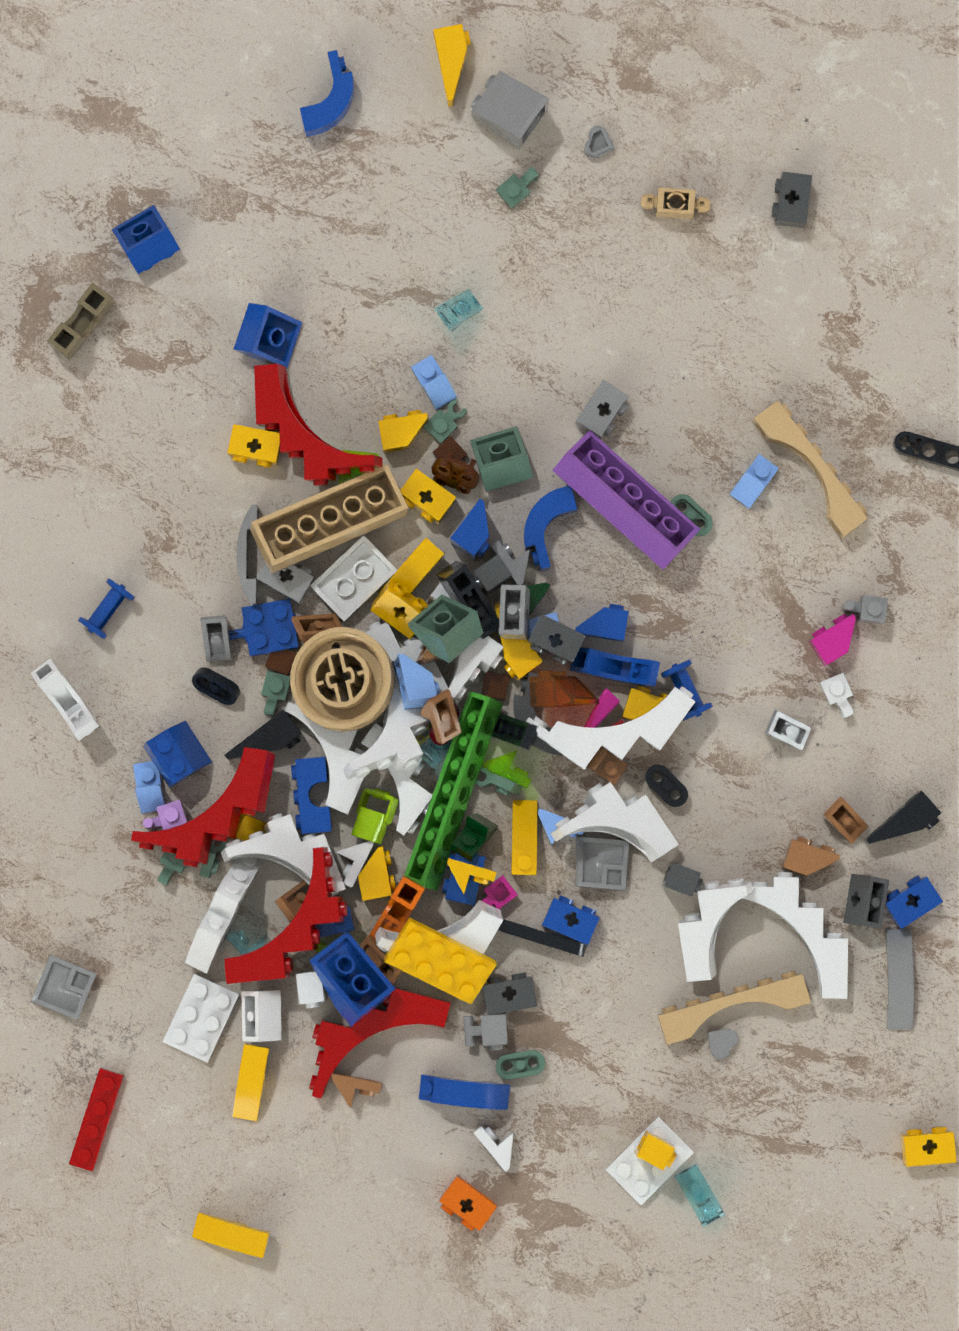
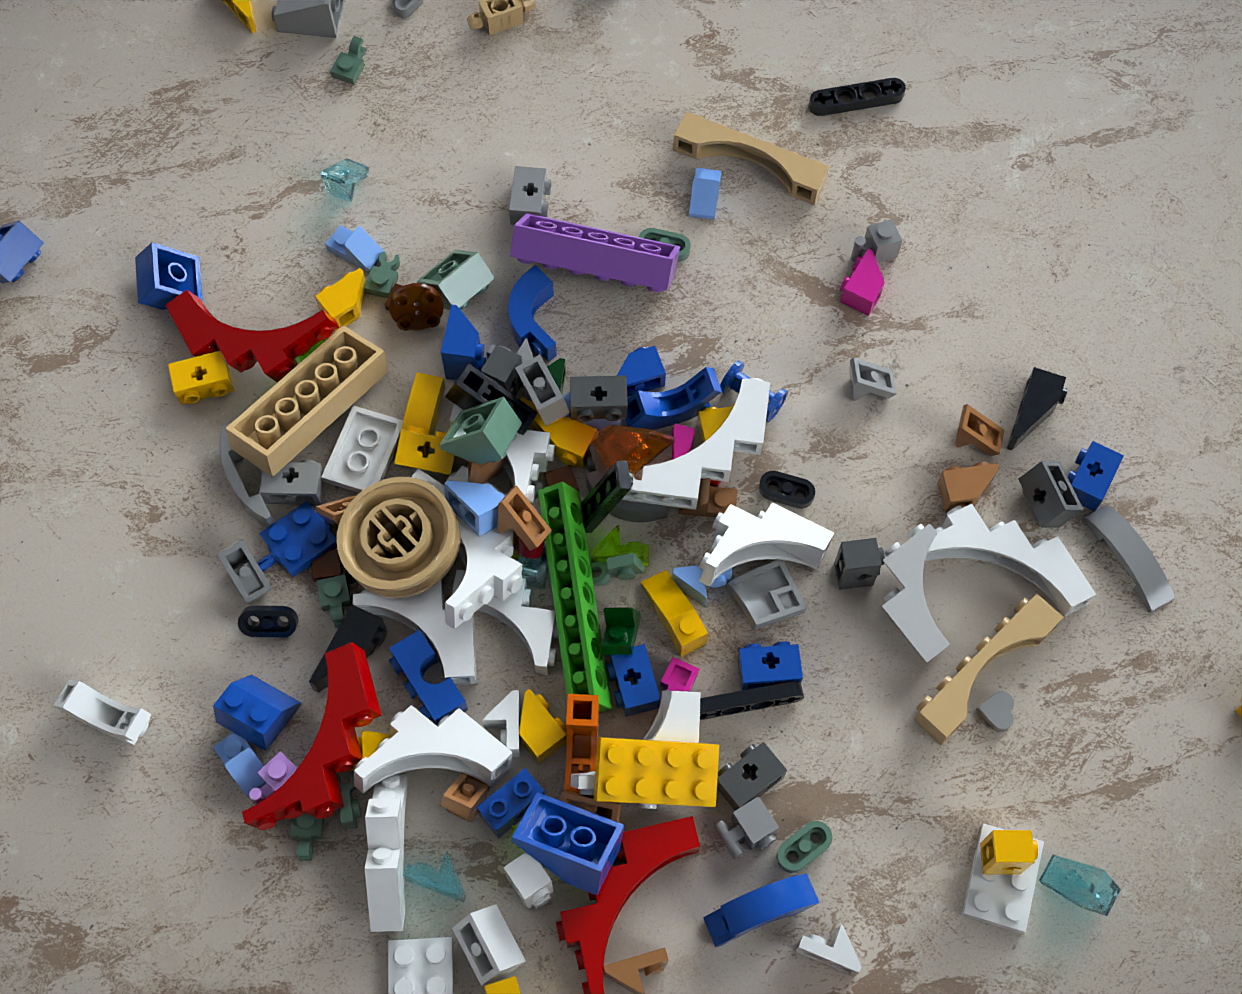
camera: 30 degrees left, 20 degrees down
blue hose [78,578,135,640] -> none
red arch [224,847,347,984] -> none
blue arch [300,50,354,137] -> none
lime piece [351,788,398,845] -> none
yellow brick [400,468,457,523] -> none
yellow slope [447,858,497,894] -> none
white plate [820,673,854,719] -> none

